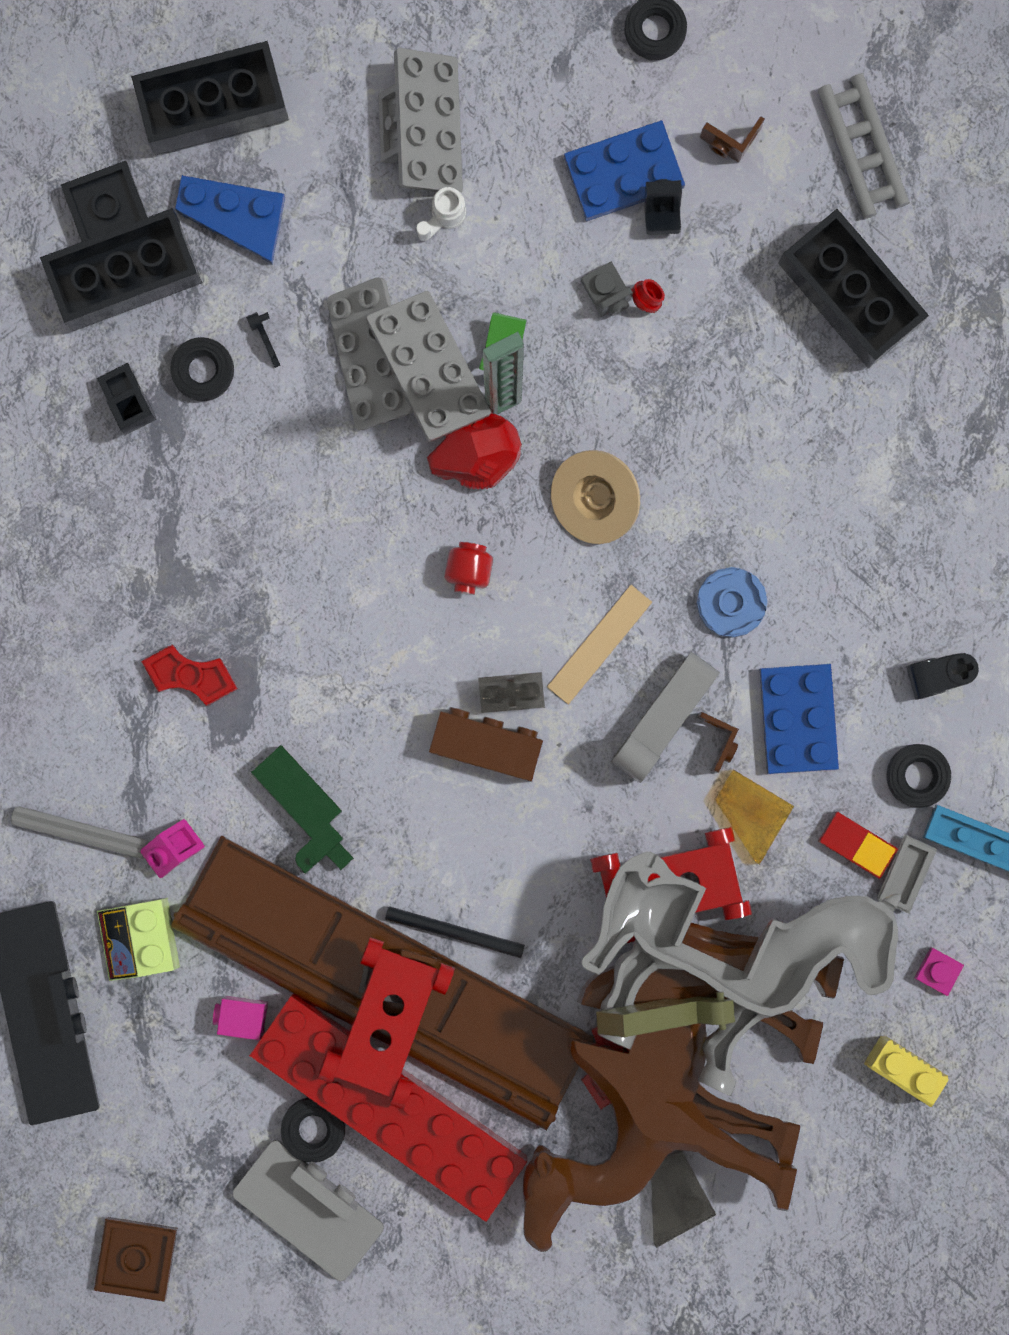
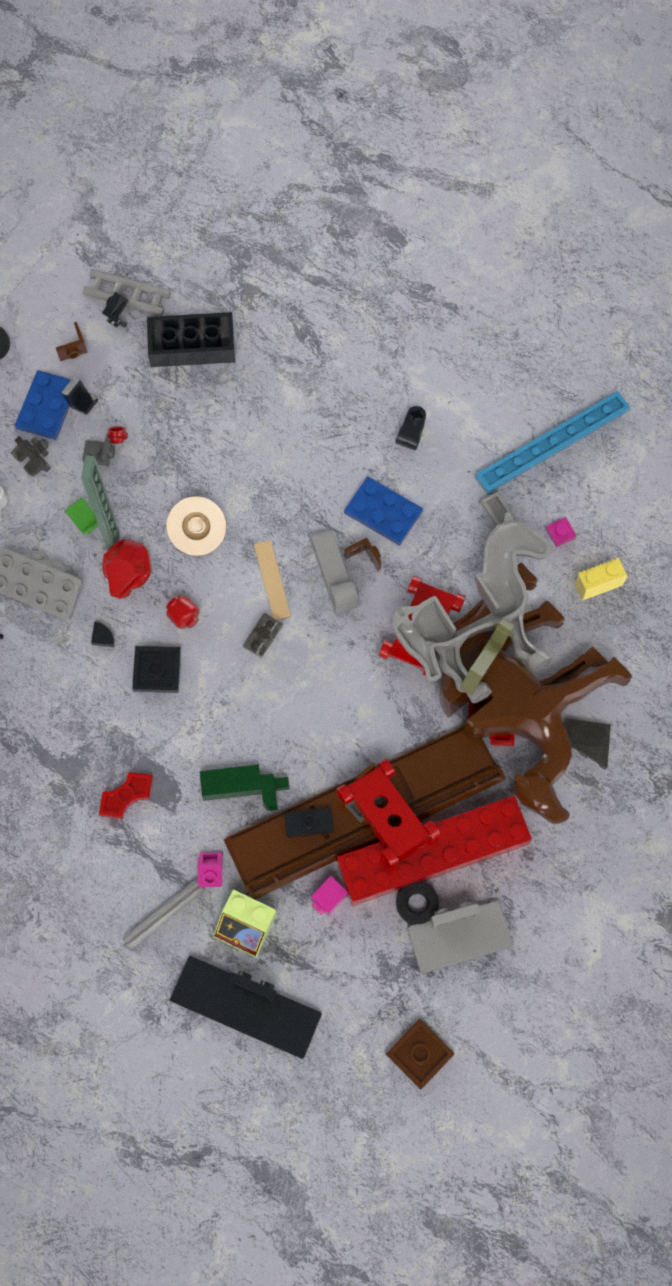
camera: 55 degrees left, 15 degrees down
light grey bracket [366,291,491,442] -> none
black bar [385,906,525,958] -> none
reddish brown brick [429,707,543,782] -> none
medium blue tile [696,567,768,638] -> none
clear yellow wing [714,770,794,865] -> none
red tile [818,811,898,879] -> none
black tyre [886,744,951,808] -> none
none -> clear smoke hips [11,436,51,477]
none -> black tile [91,622,115,647]
none -> black bracket [102,292,129,328]
none -> black plate [132,646,181,693]
none -> black plate [284,808,334,838]

